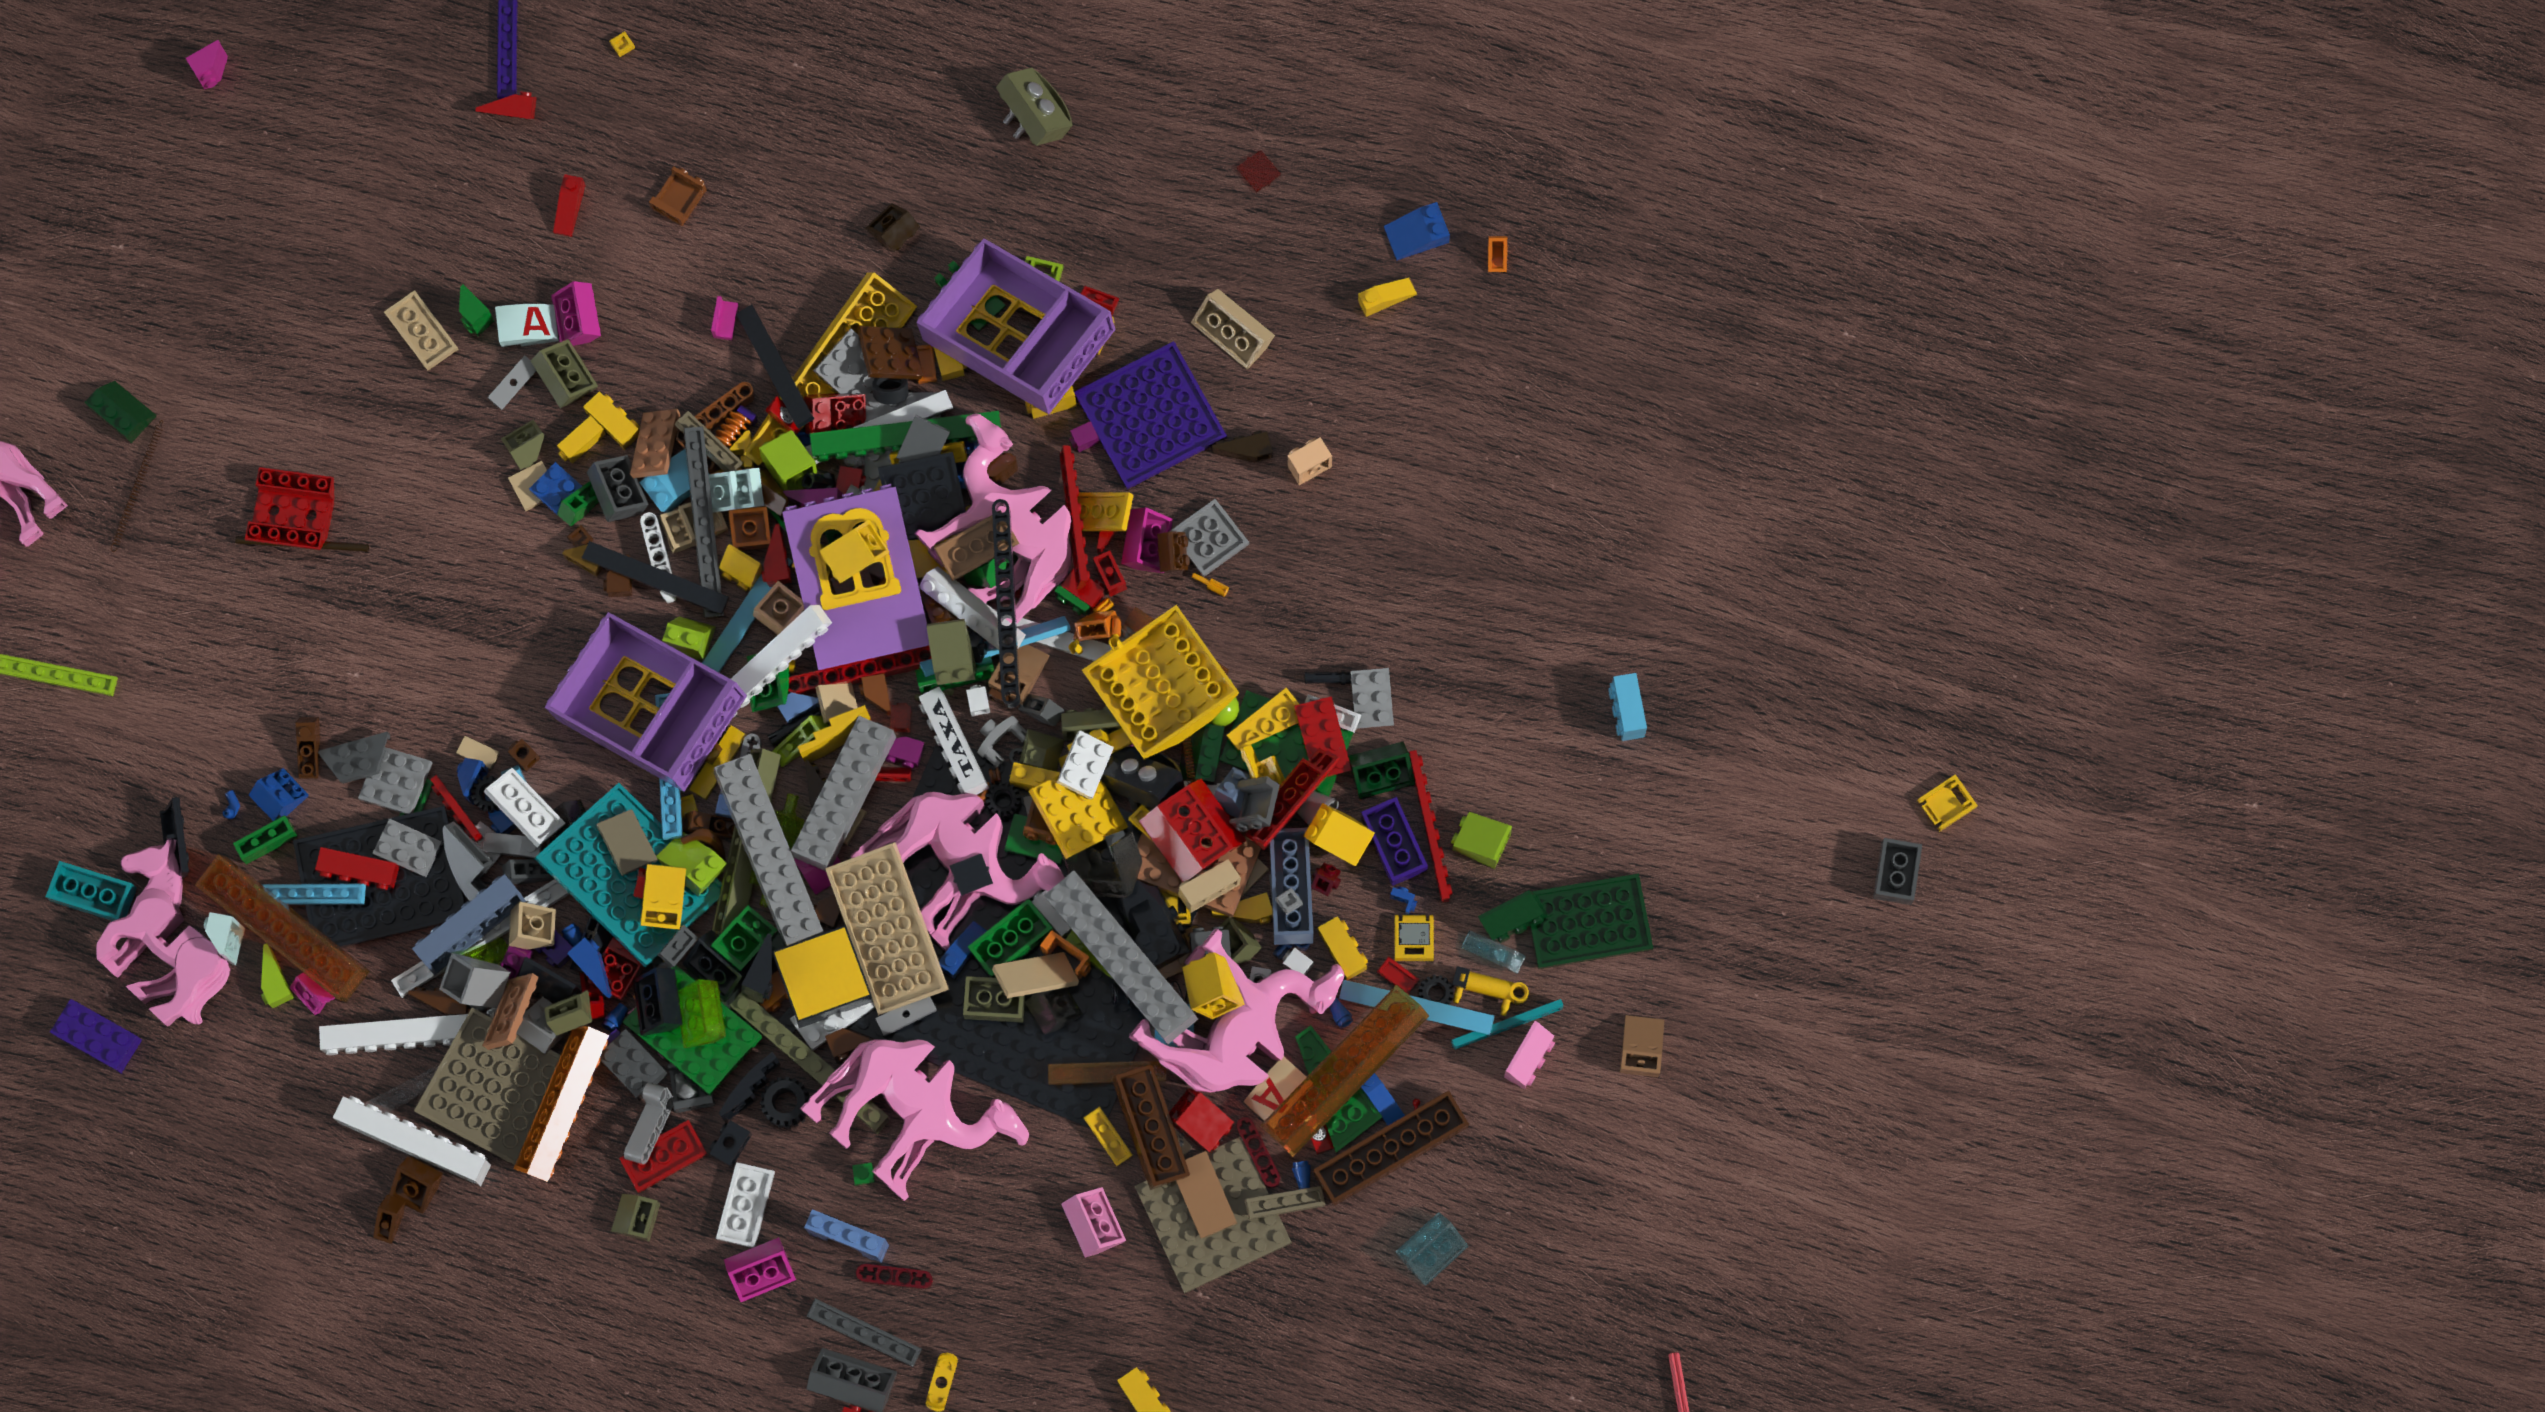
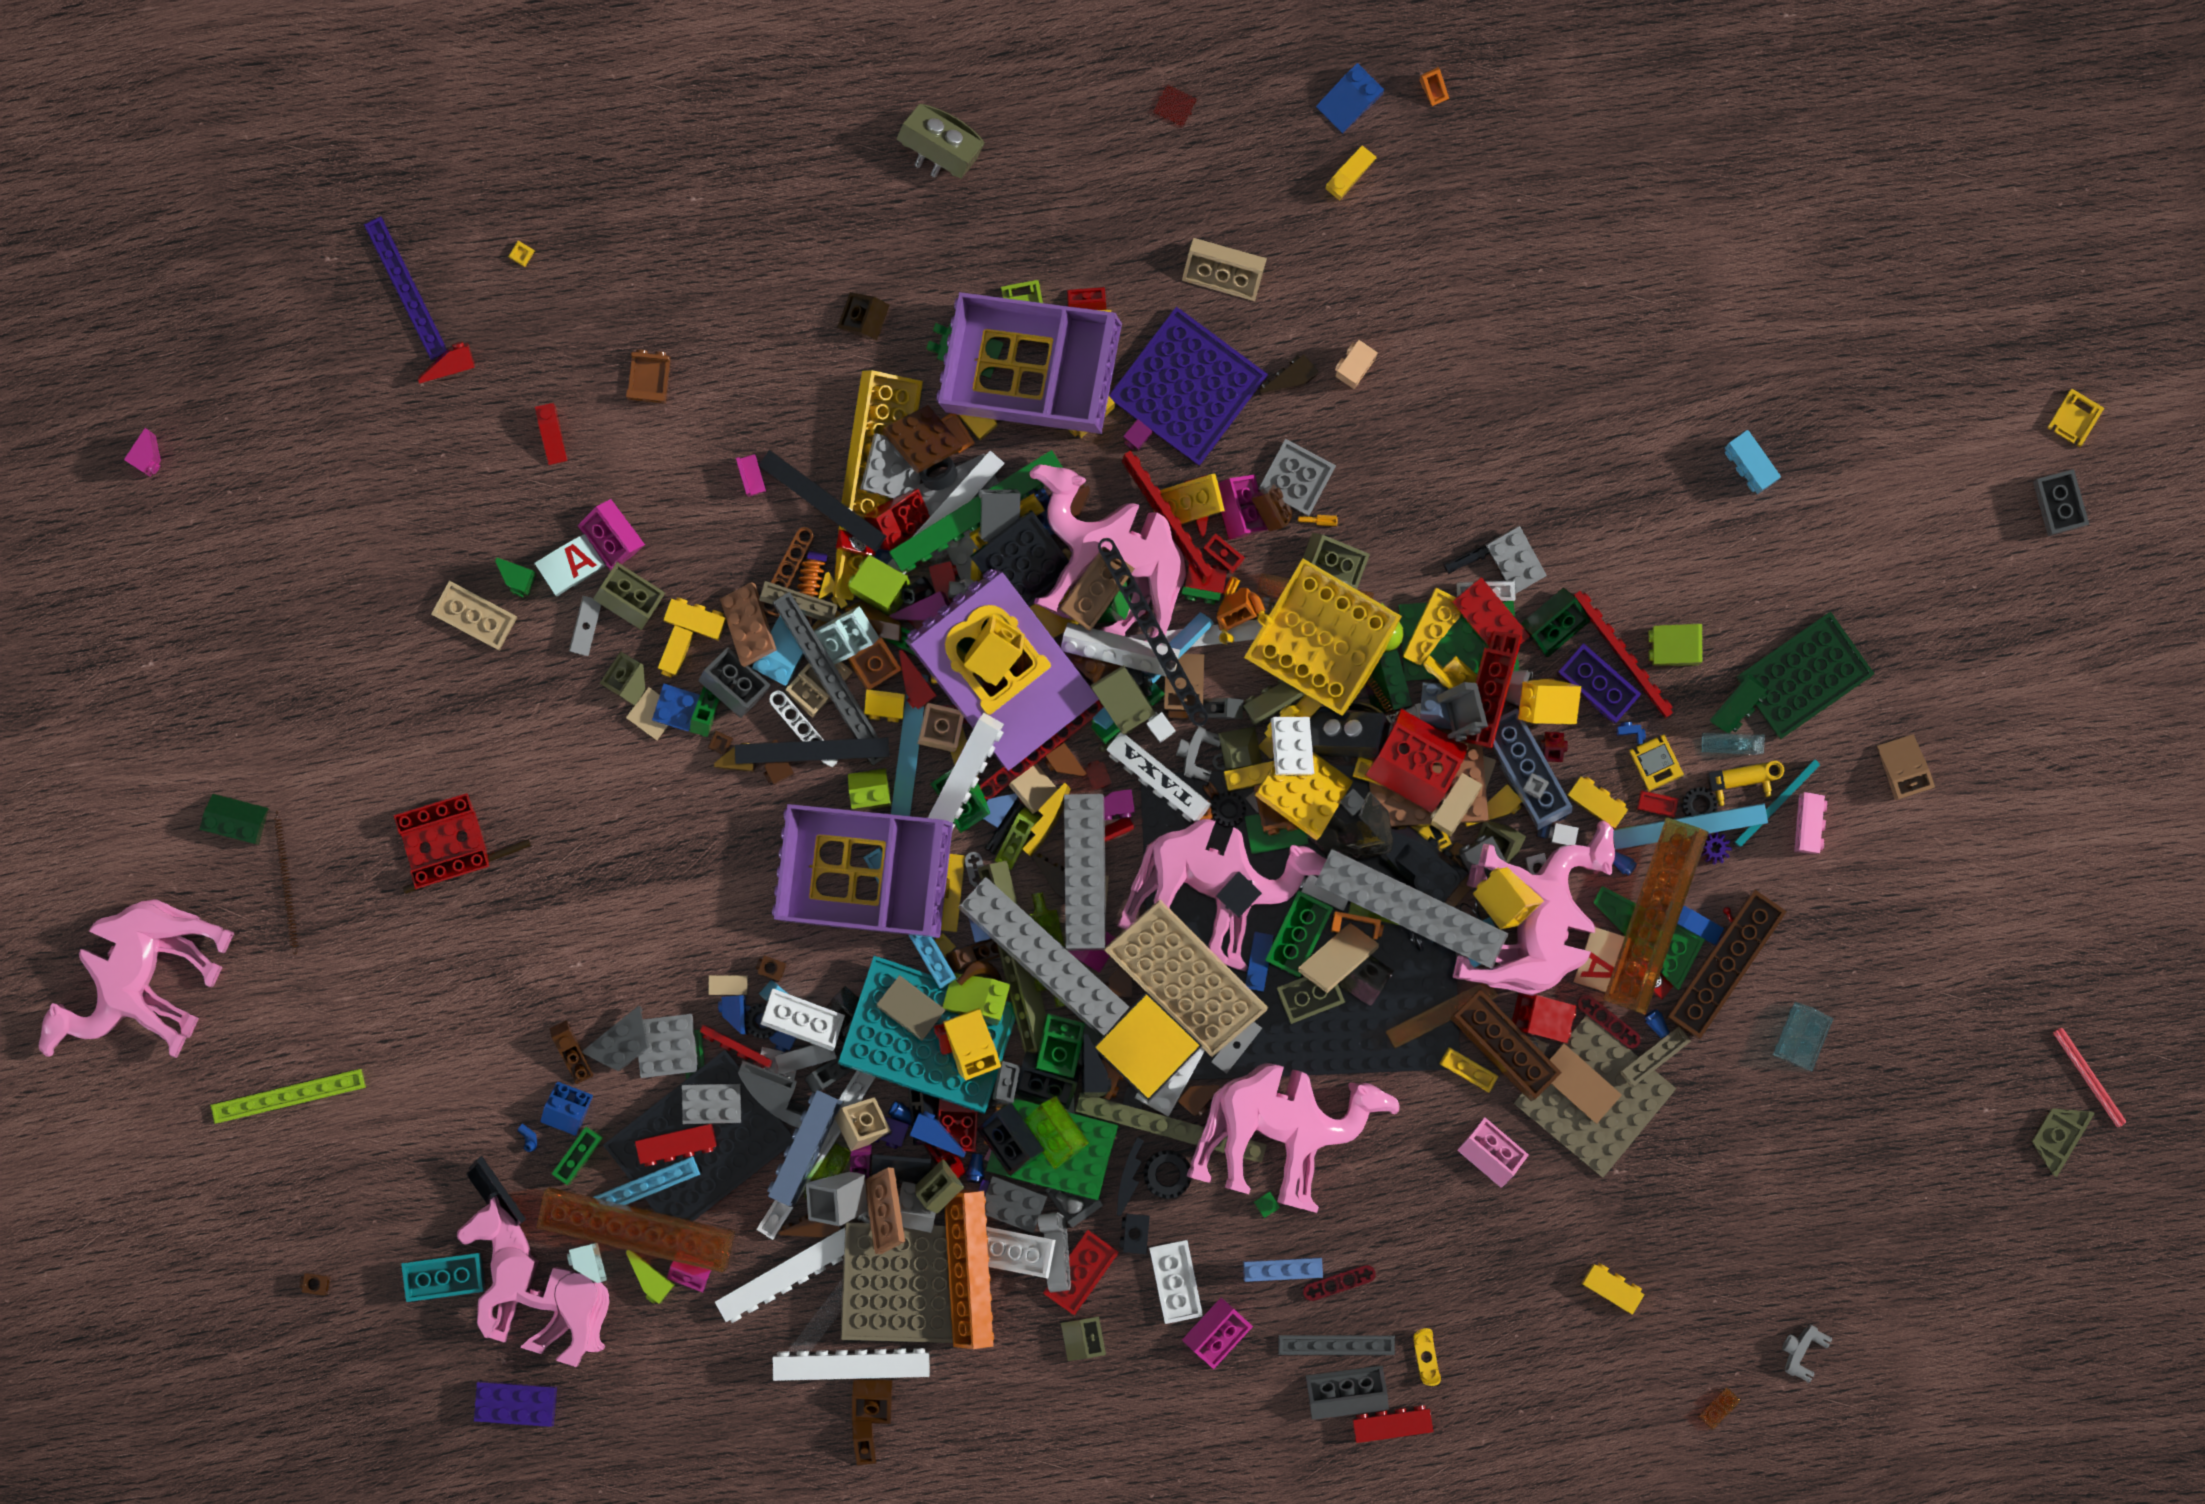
camera: 25 degrees left, 10 degrees up
none -> white plate [986,1227,1056,1278]
none -> olive slope [1303,532,1370,590]
none -> dark purple gear [1698,832,1732,865]

